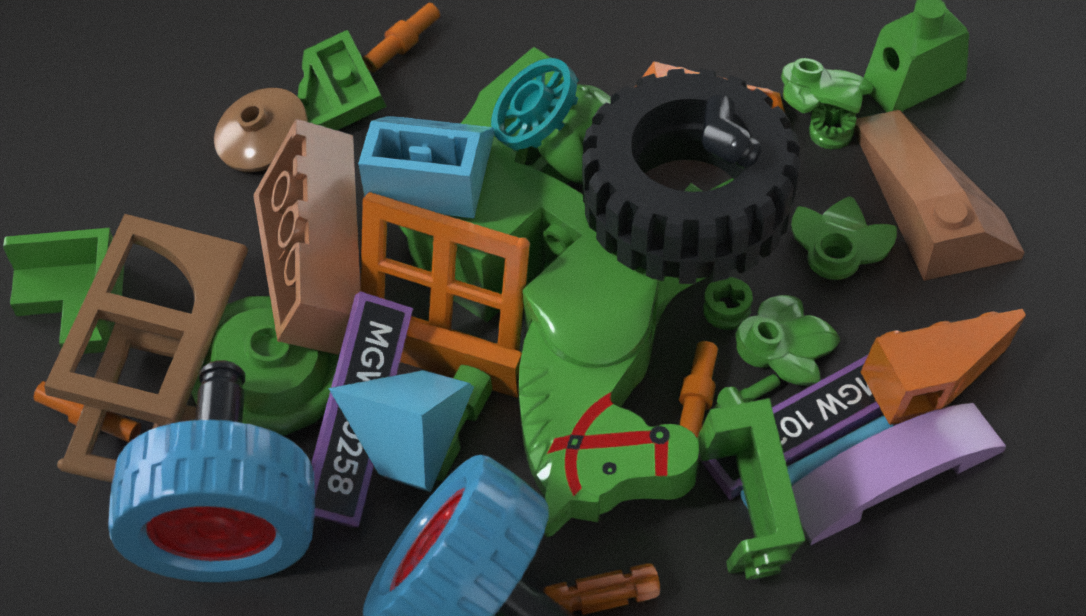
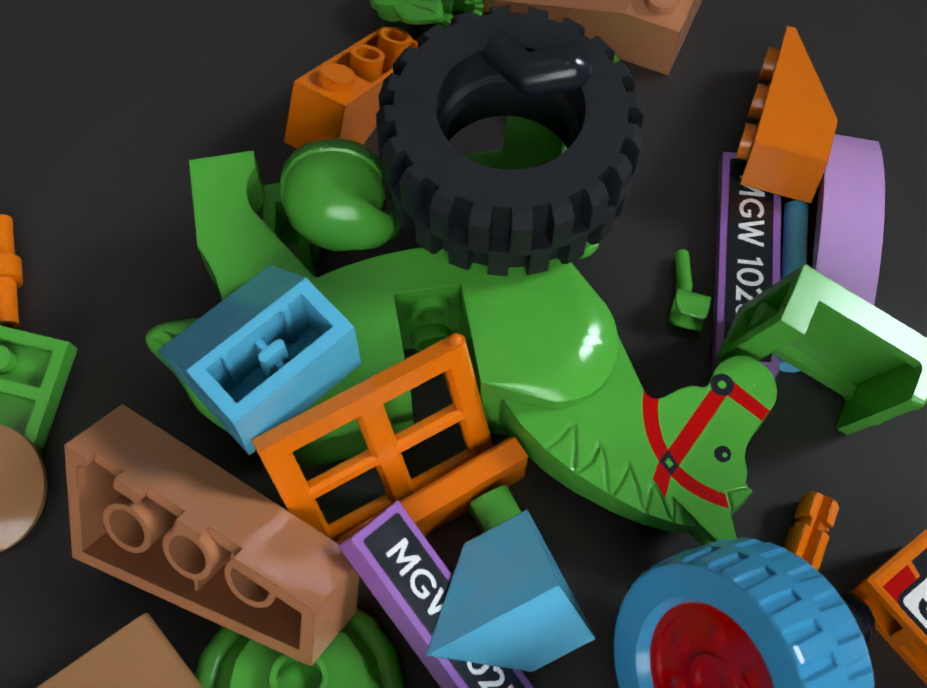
camera: 55 degrees left, 10 degrees up
teal wheel [491,58,579,152] -> none
orange bar [679,341,718,437] -> none
bright green plate [736,295,841,386] -> none

